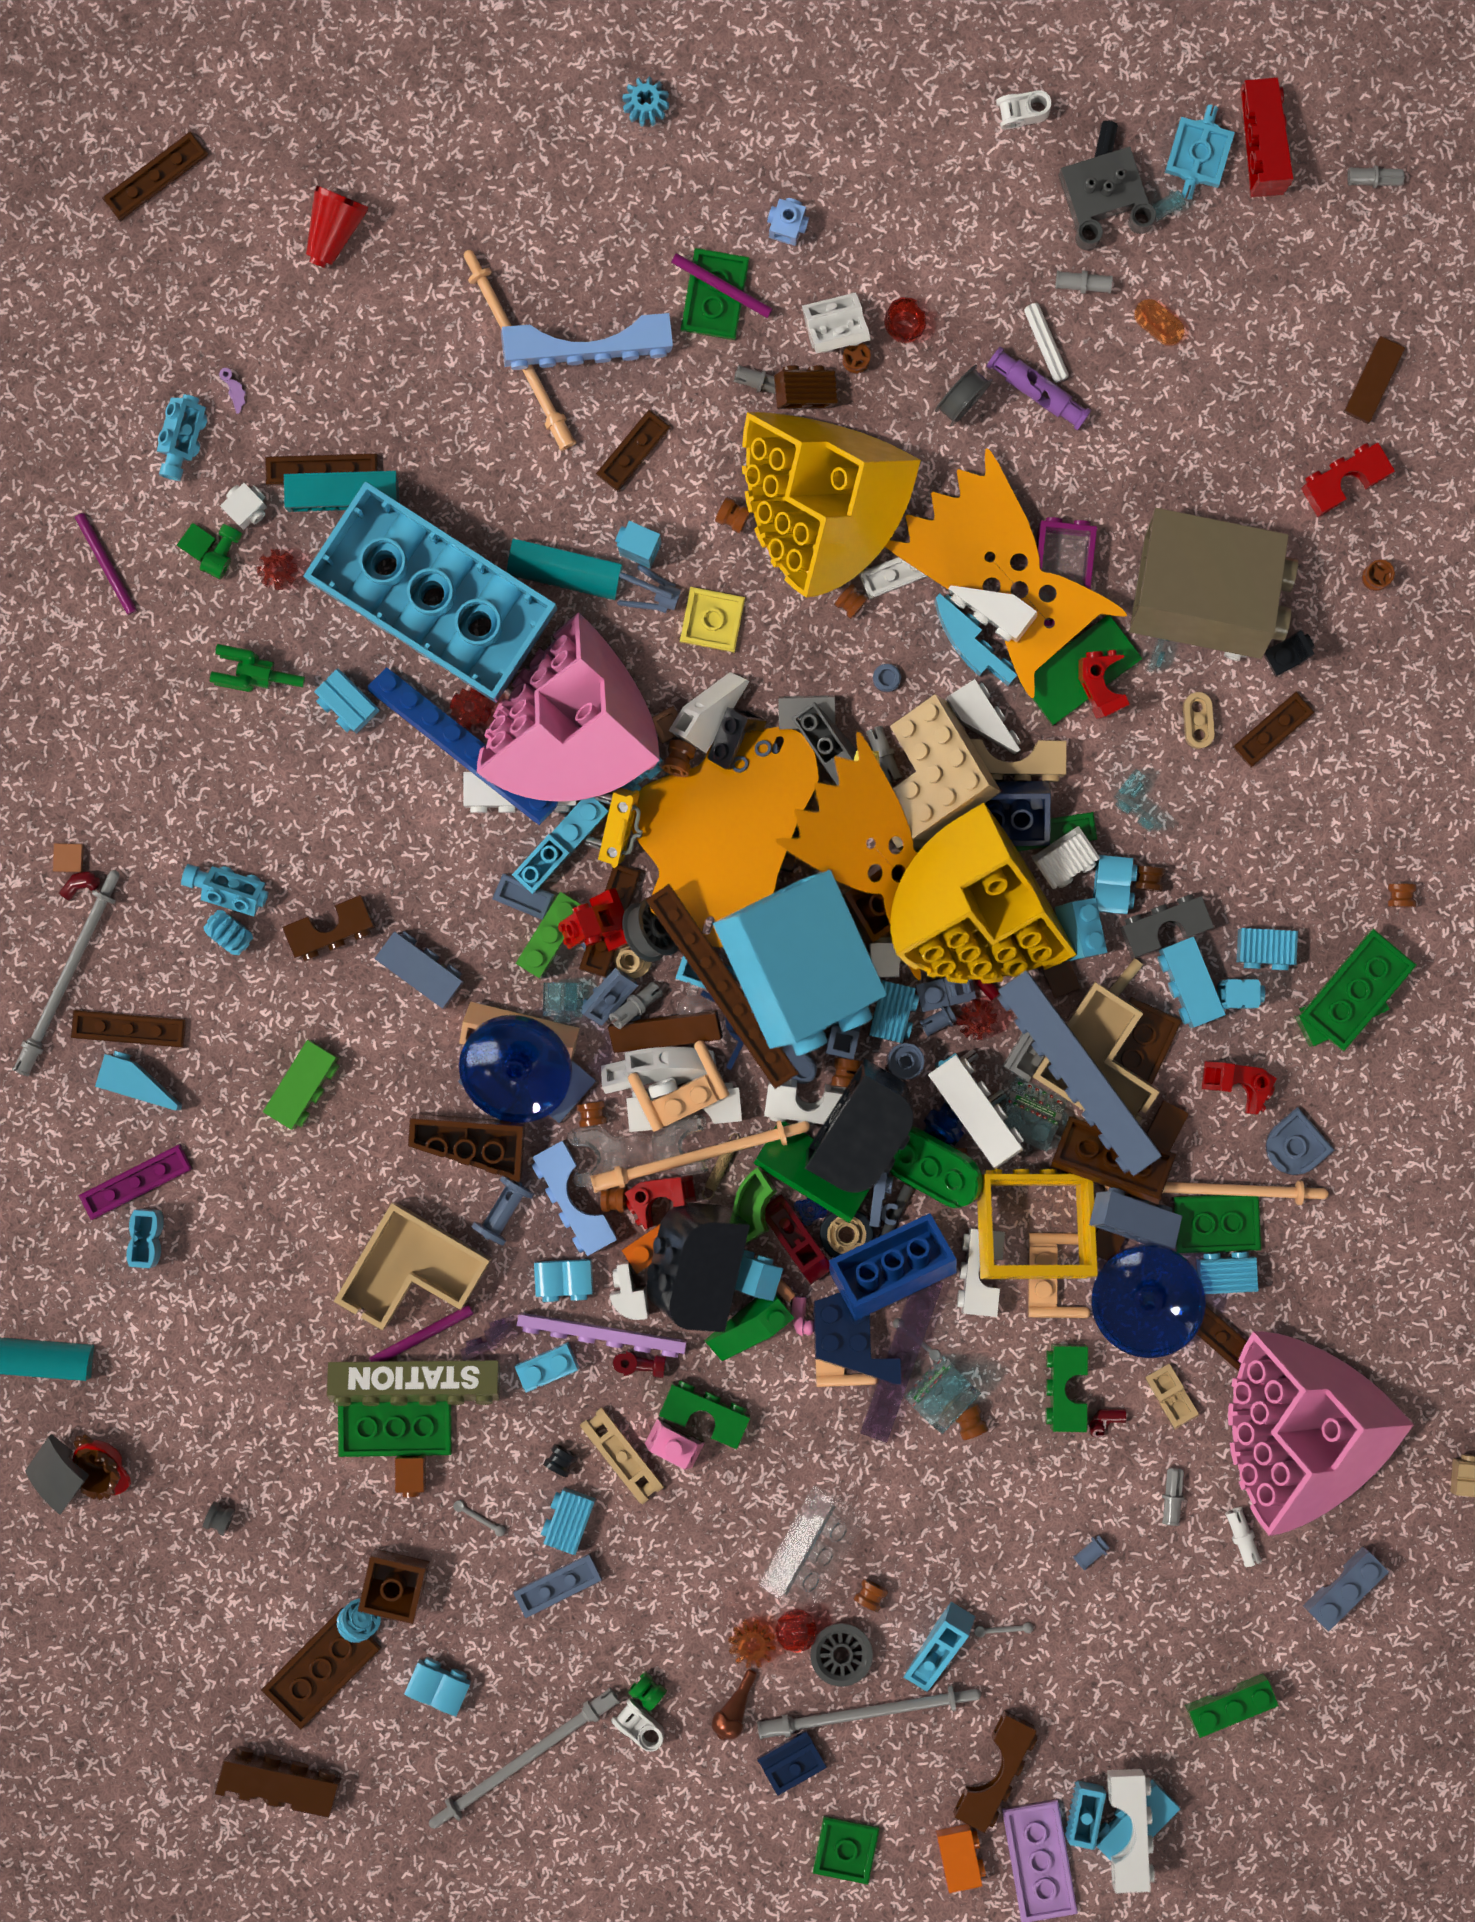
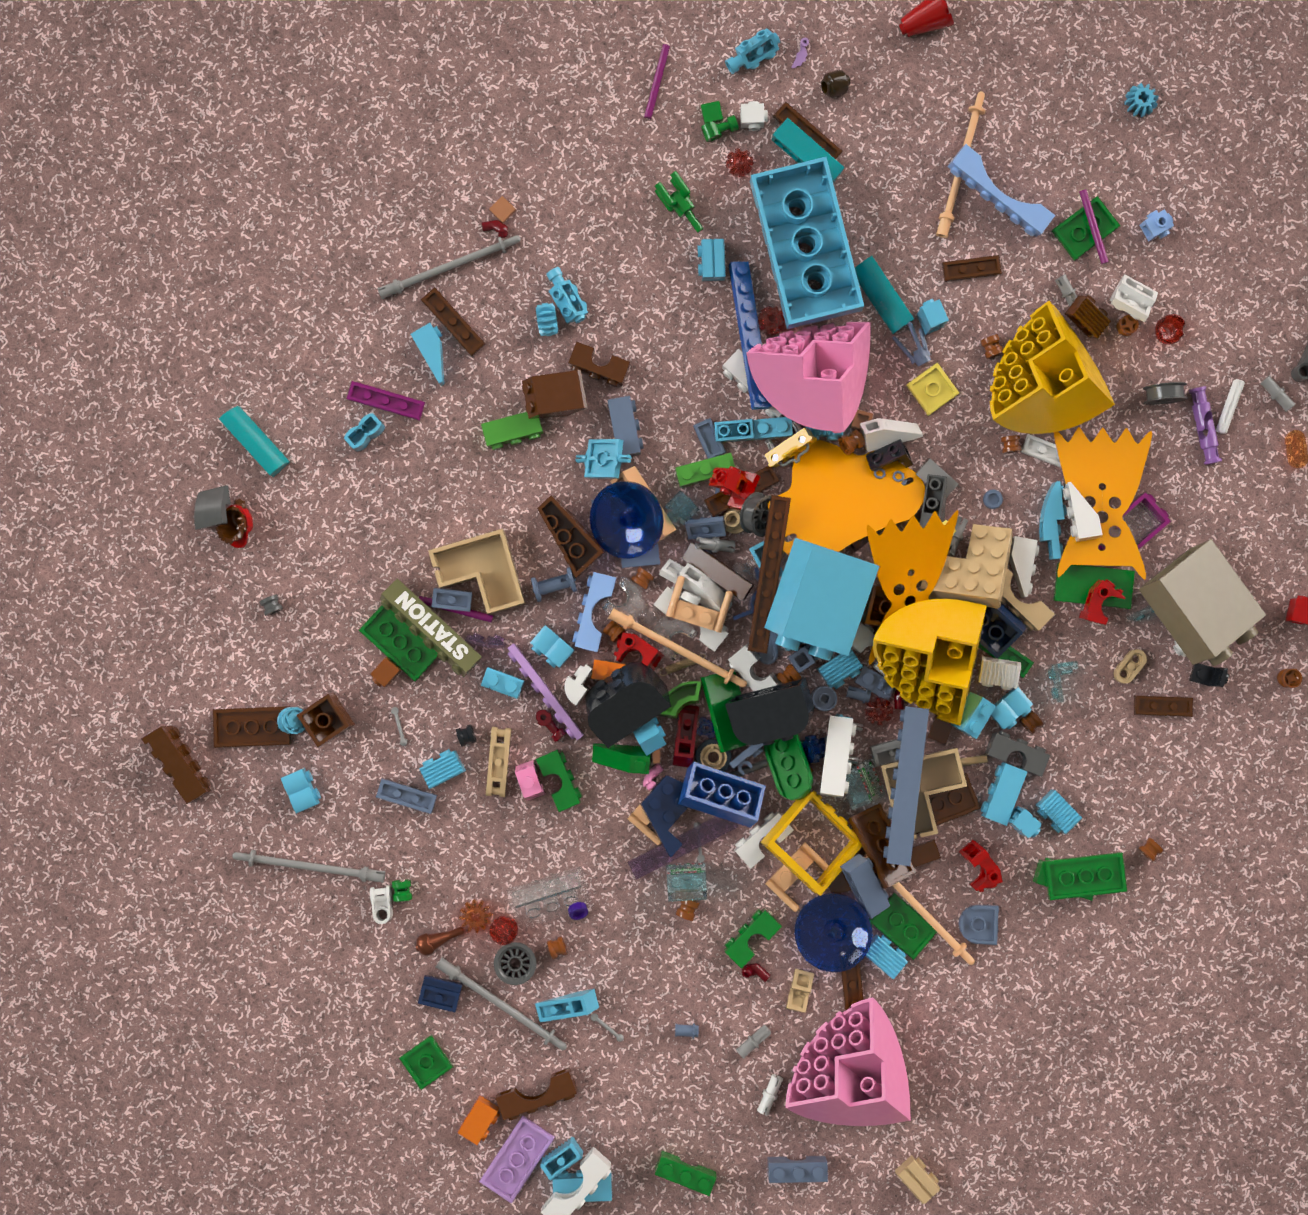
camera: 45 degrees right, 0 degrees up
none -> sand blue plate [432,588,472,612]
none -> reddish brown slope [522,370,588,419]
none -> dark purple tile [568,902,588,920]
none -> medium azure plate [575,439,632,479]
none -> dark brown head [821,70,850,98]

